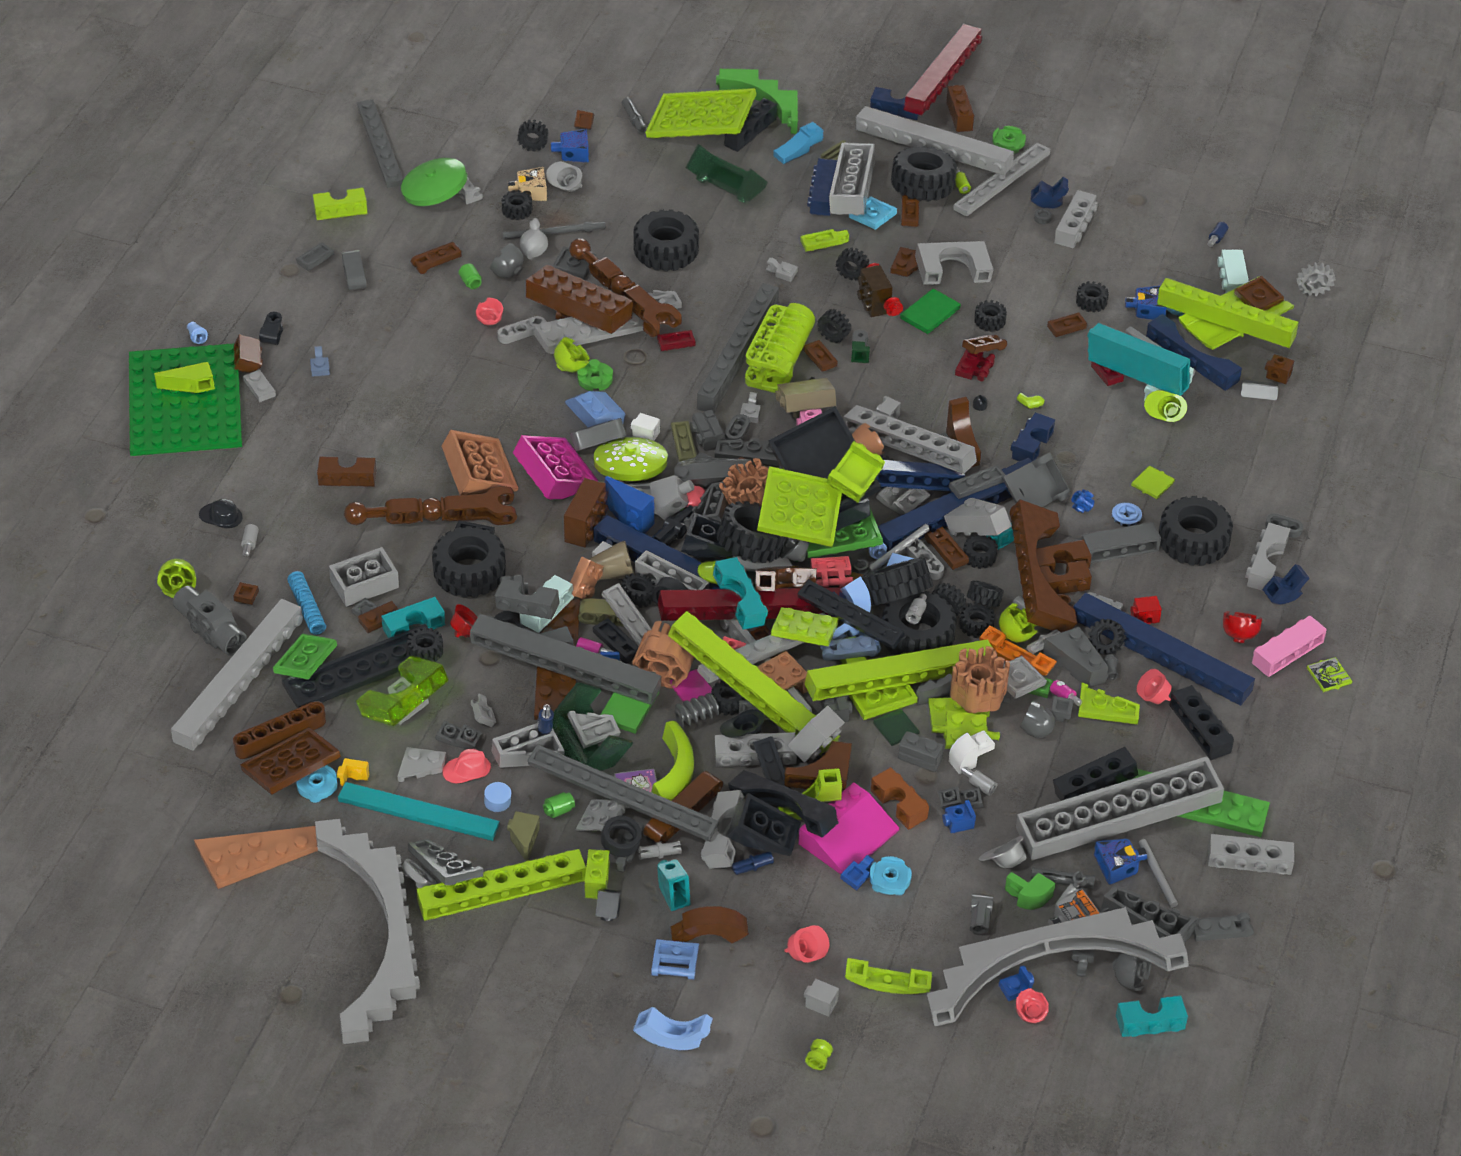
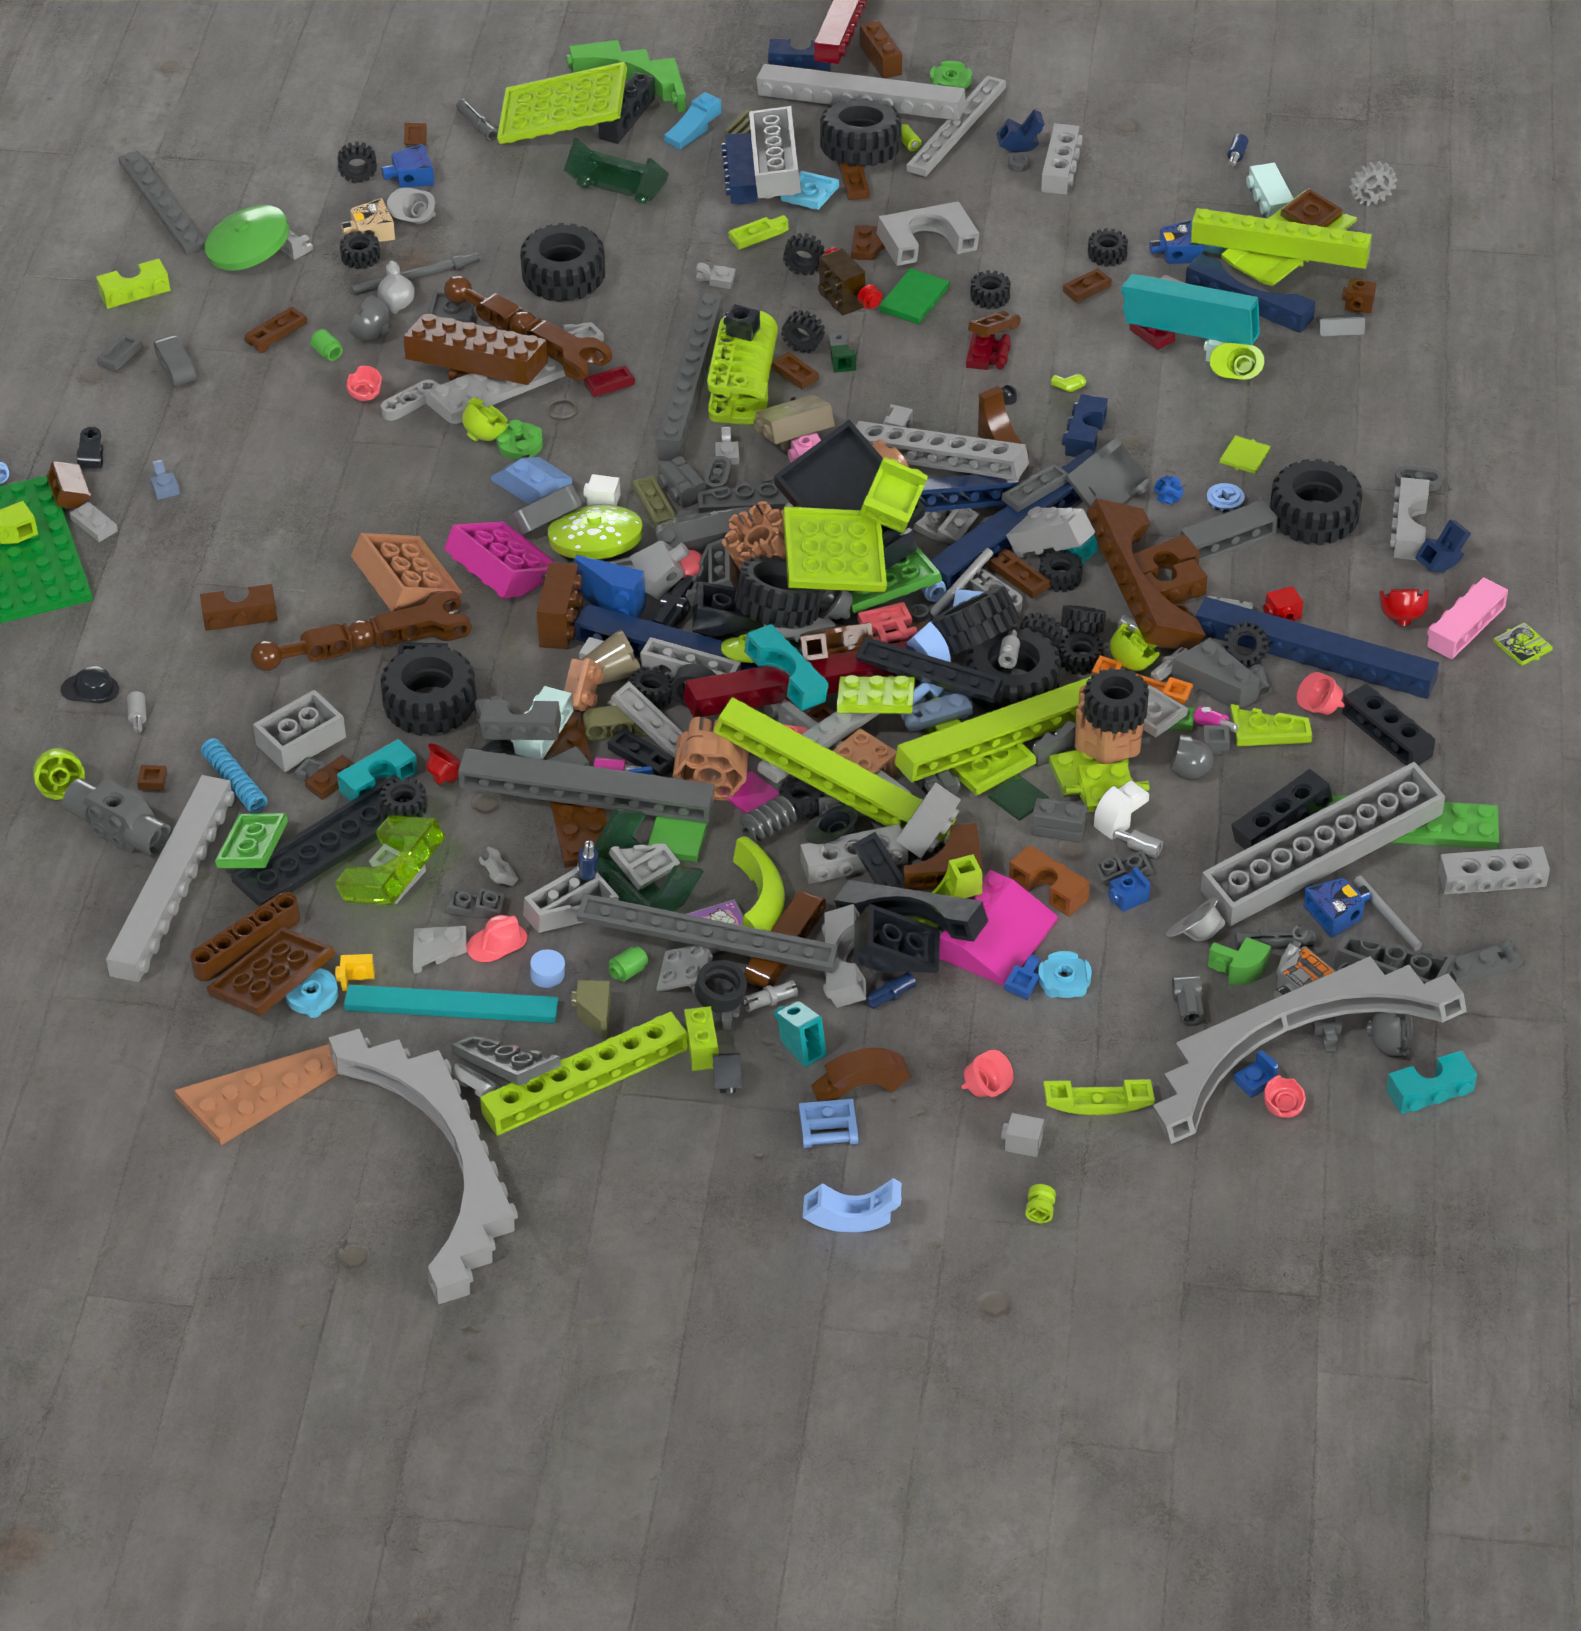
camera: 10 degrees left, 0 degrees up
none -> black brick [723,304,760,342]
none -> black tyre [1084,667,1149,734]

